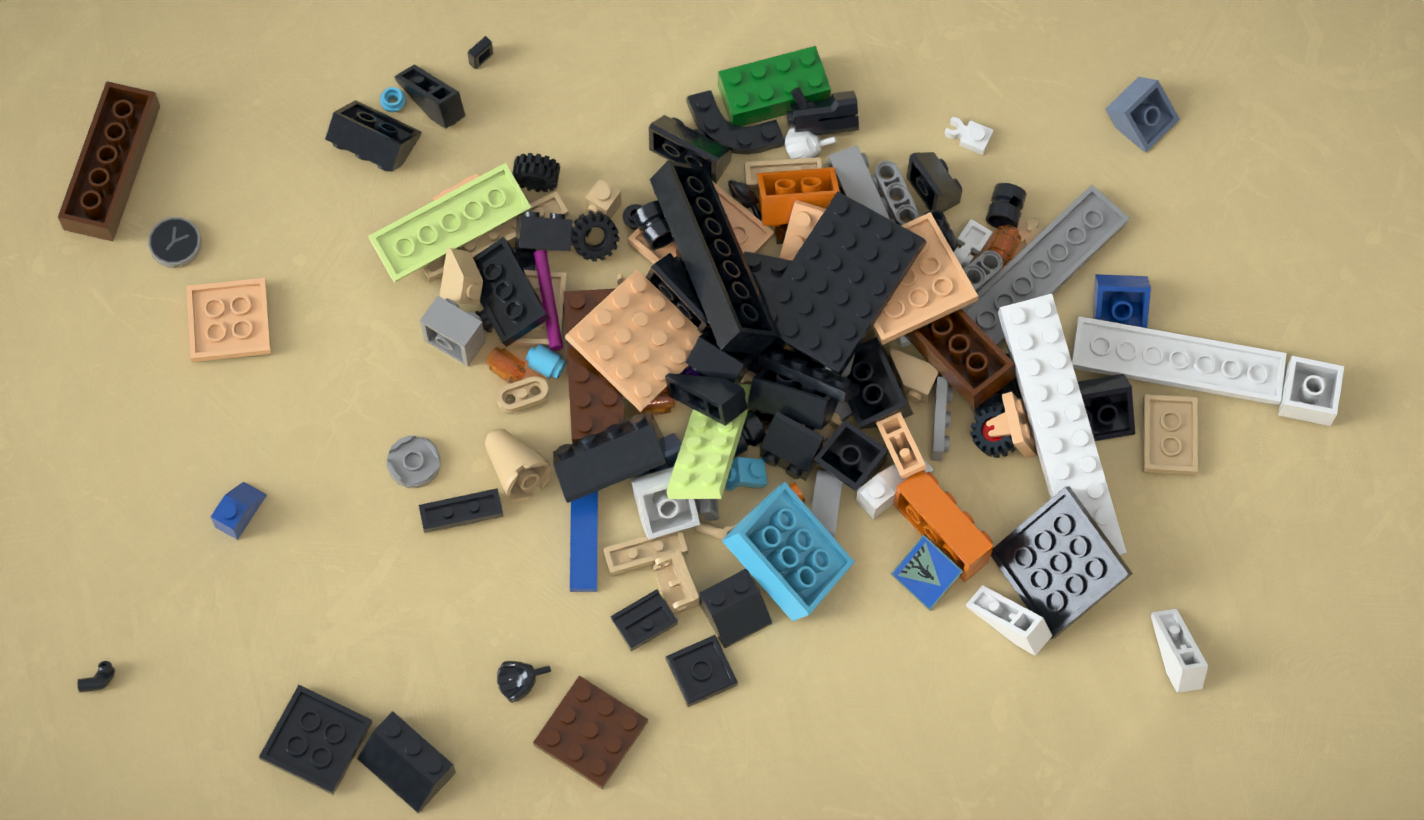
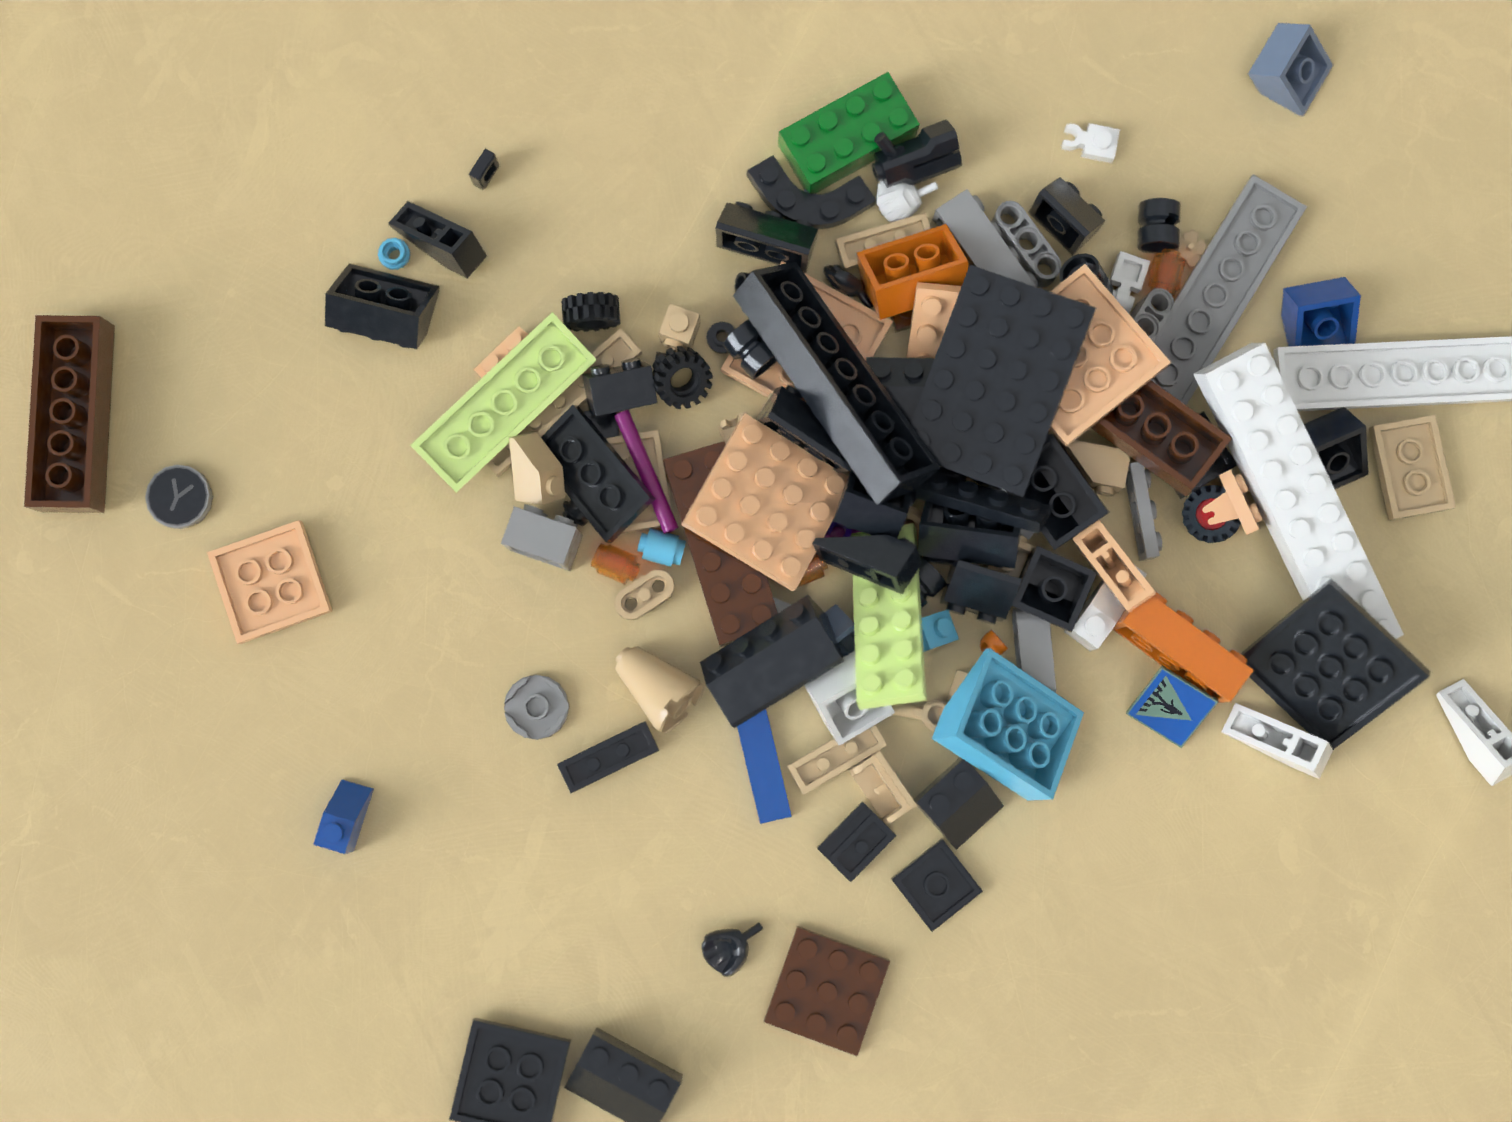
camera: 15 degrees left, 15 degrees up
black arm [77,661,115,693] -> none

